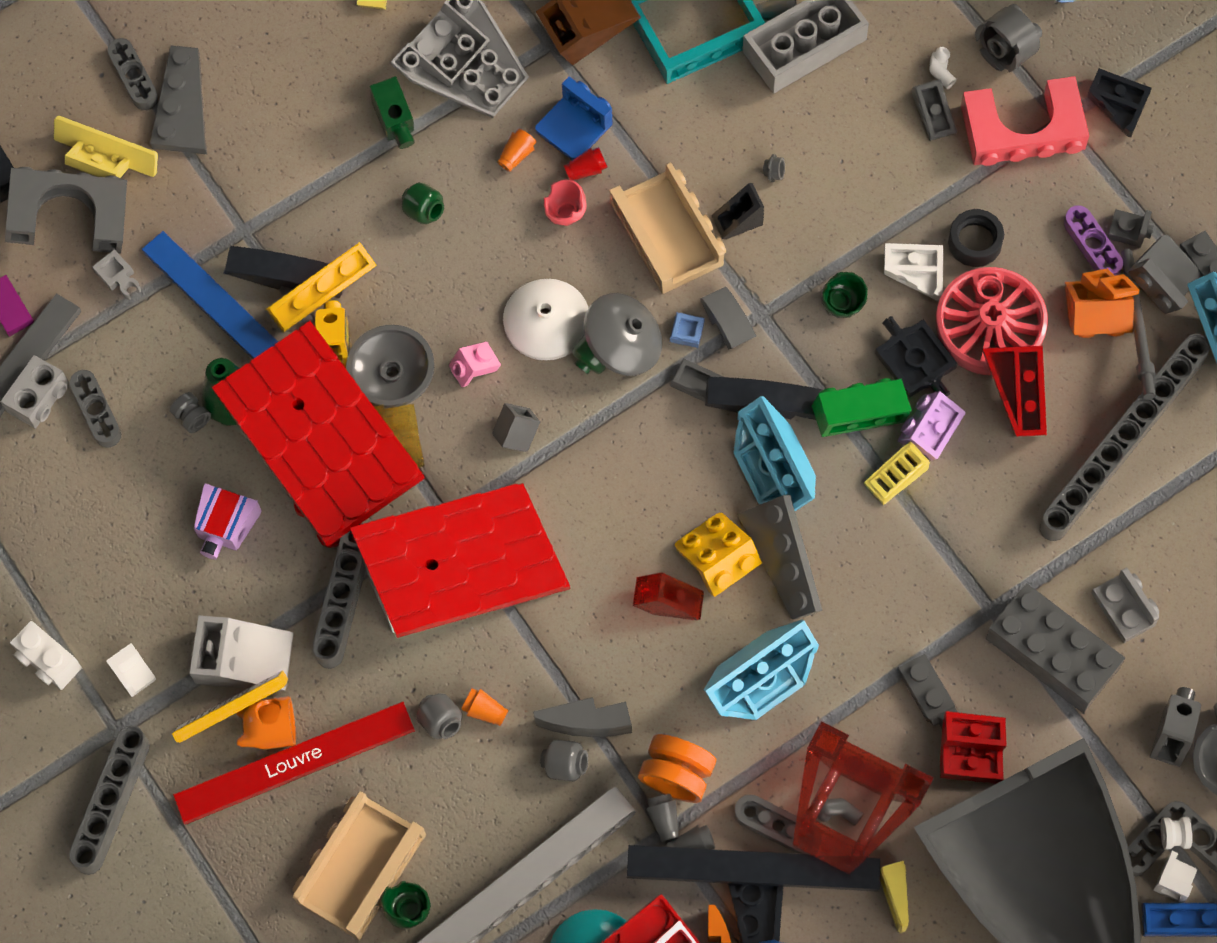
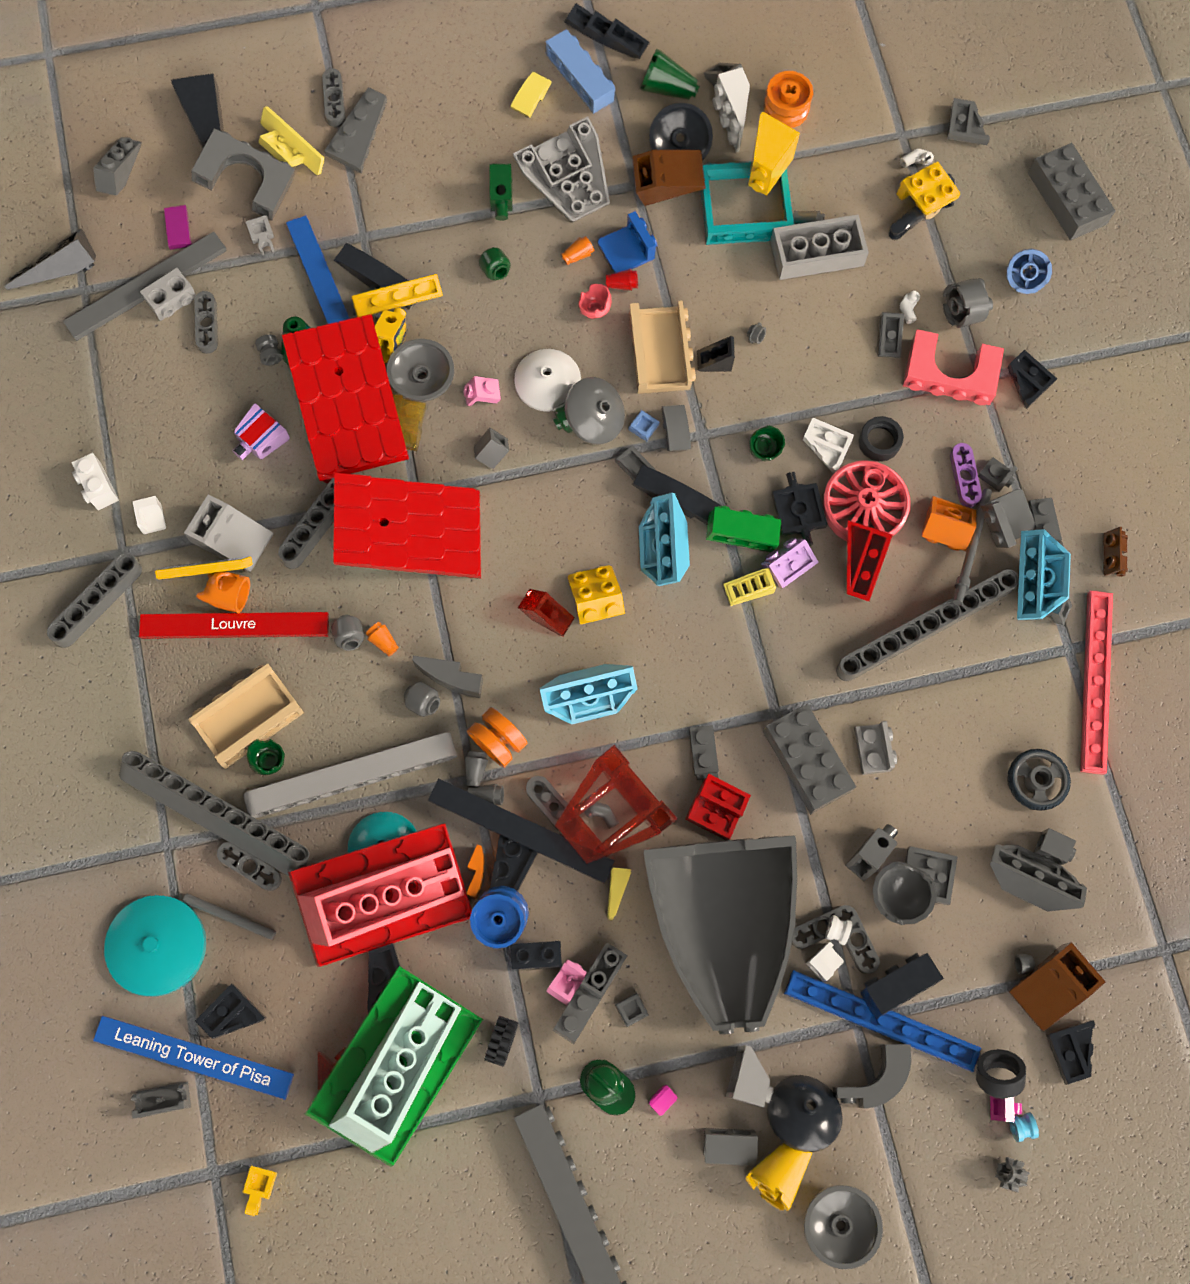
camera: 15 degrees right, 5 degrees up
dark grey wing [737,495,823,620] -> none
orange slope [1081,268,1140,299] -> none

